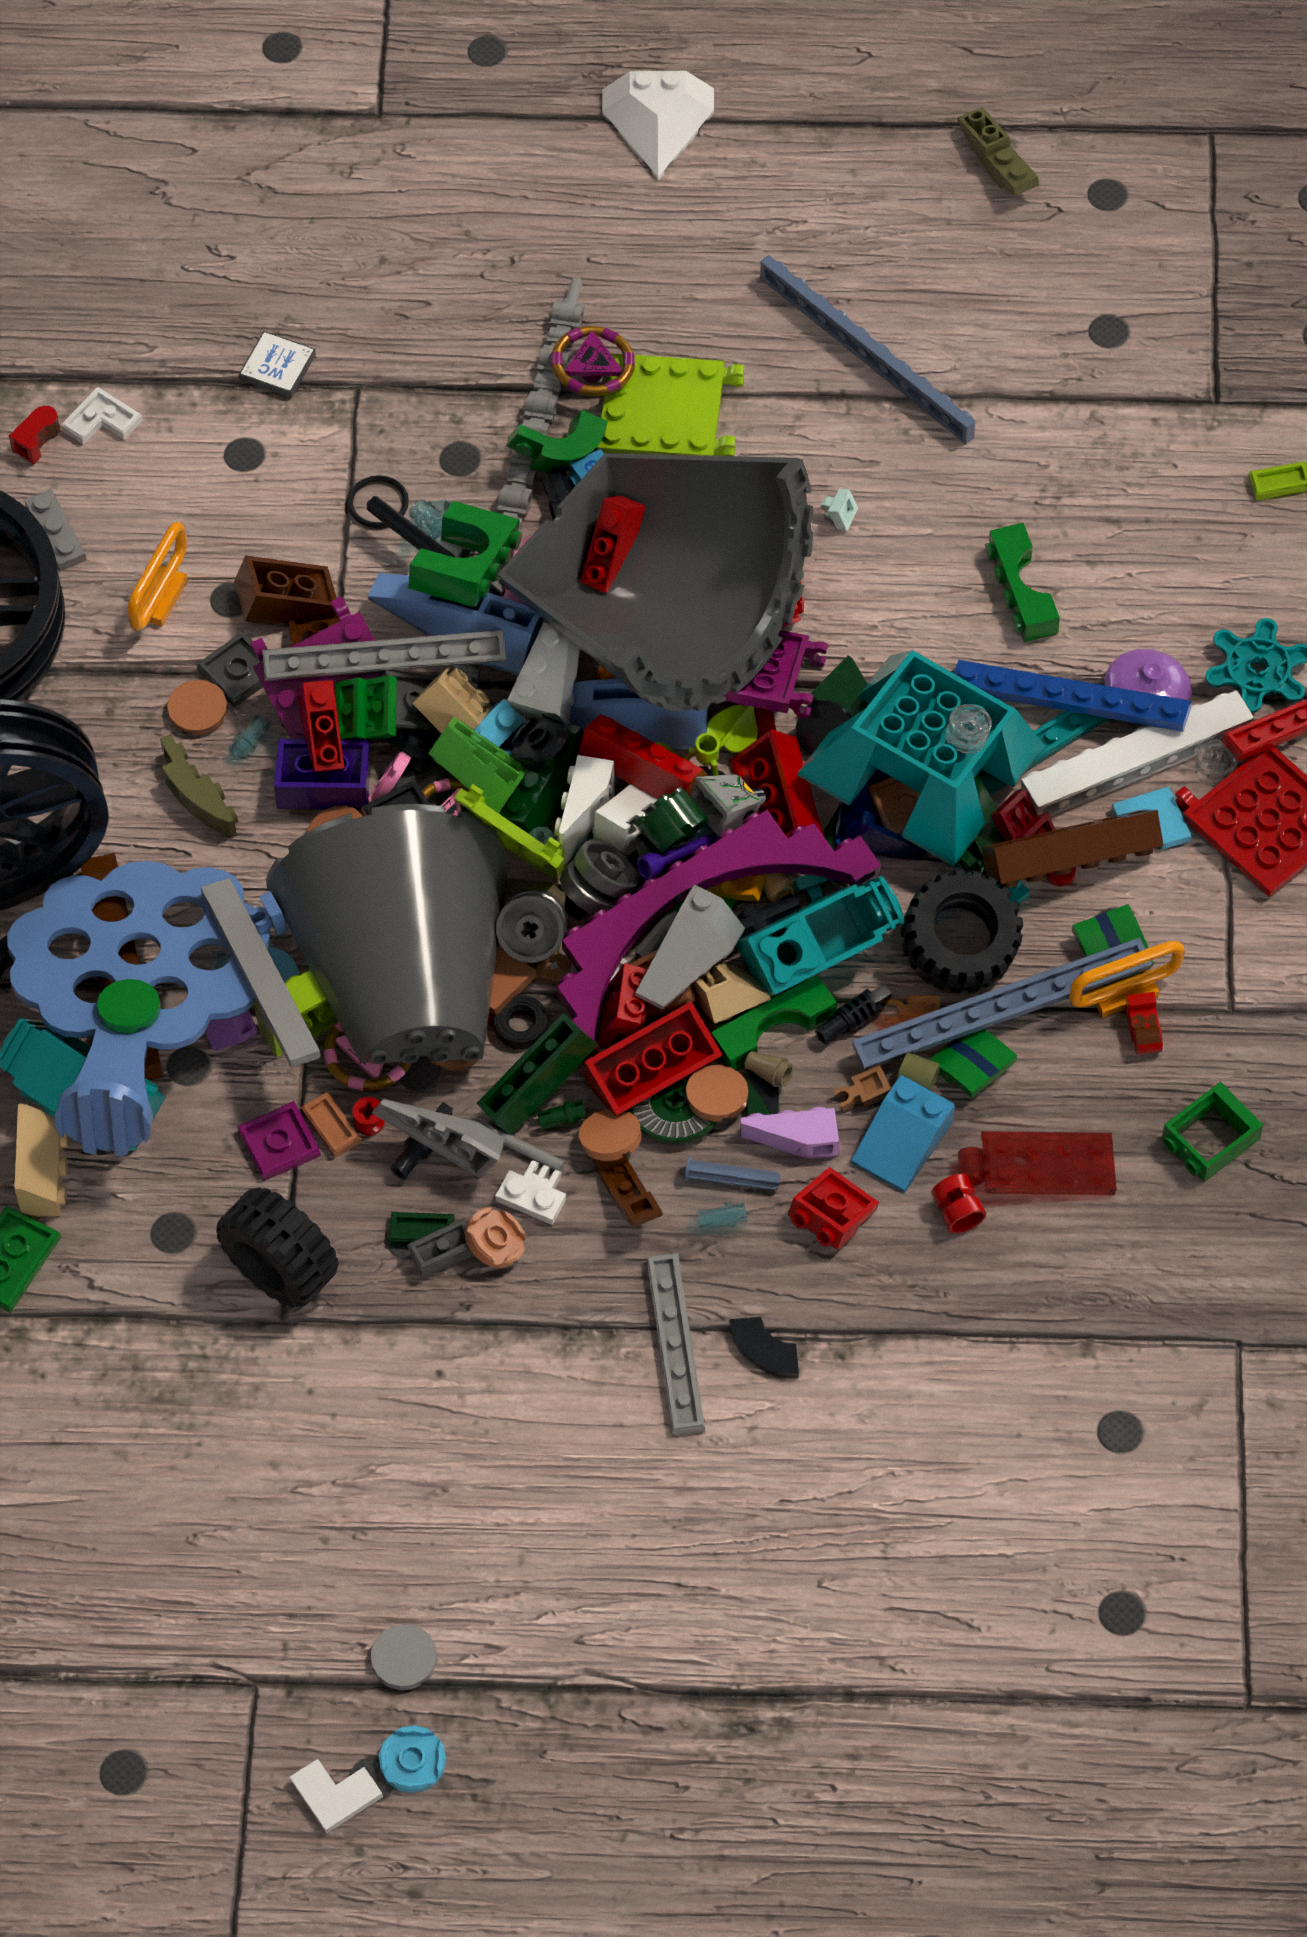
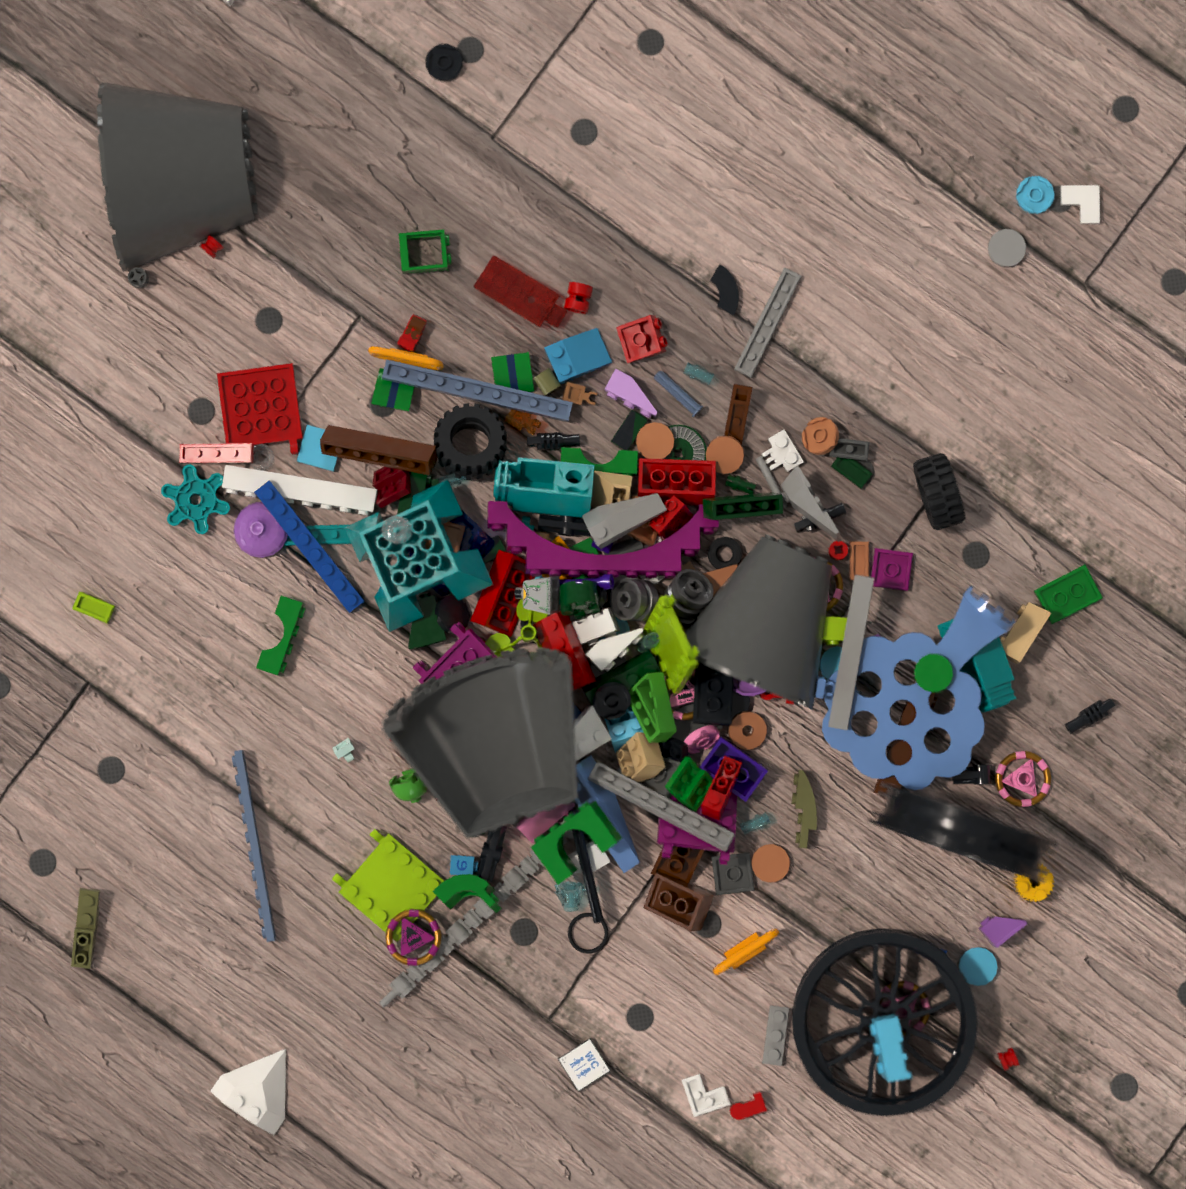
camera: 145 degrees left, 25 degrees up
red slope [581,495,646,593] -> none
dark tan cone [745,1051,794,1087] -> none

